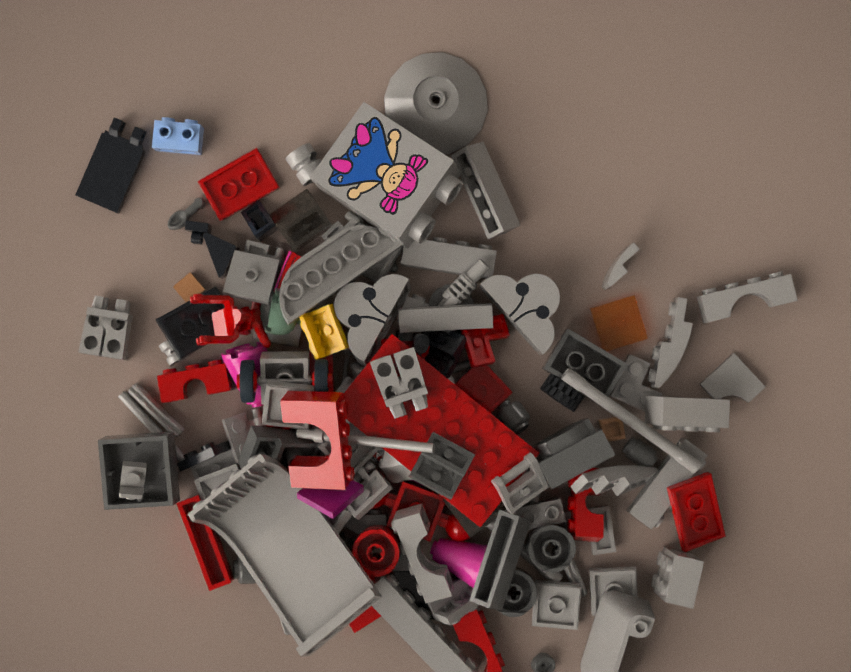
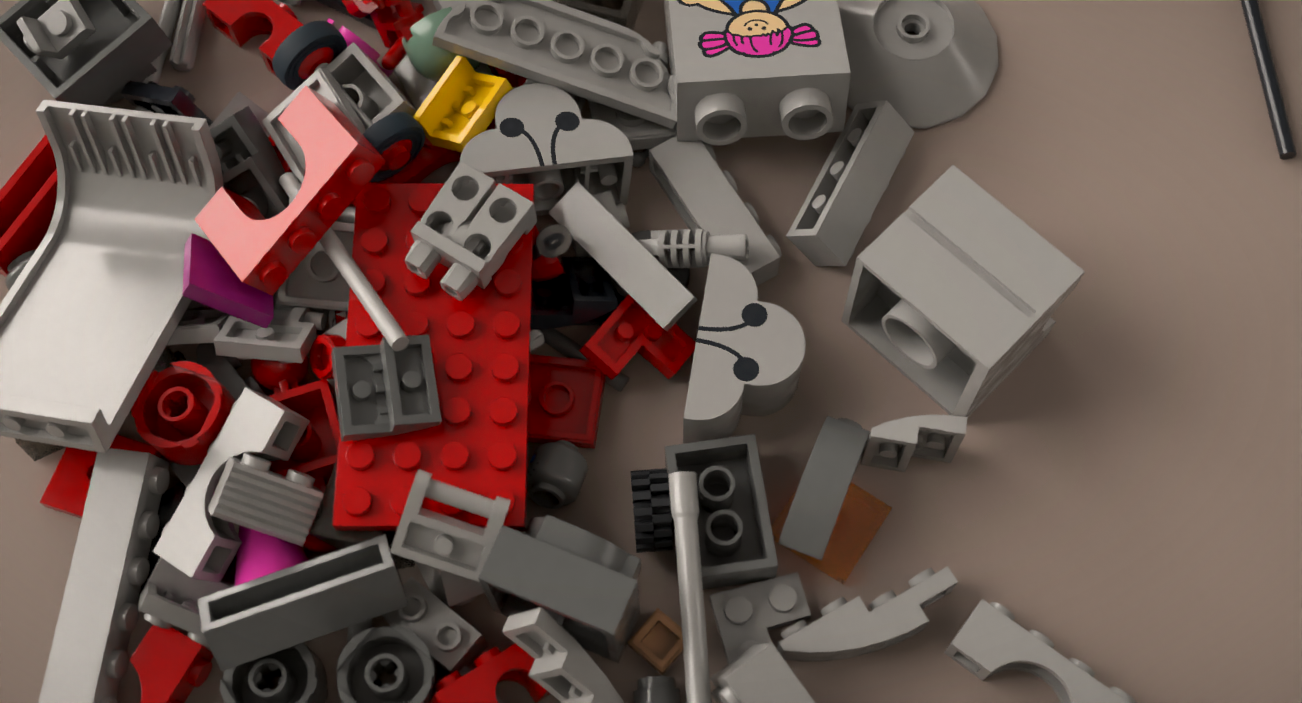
camera: 50 degrees right, 20 degrees down
none -> light grey brick [208,453,324,546]
none -> red tile [310,334,346,379]
none -> dark grey arch [778,416,870,560]
none -> light grey piece [841,165,1085,417]

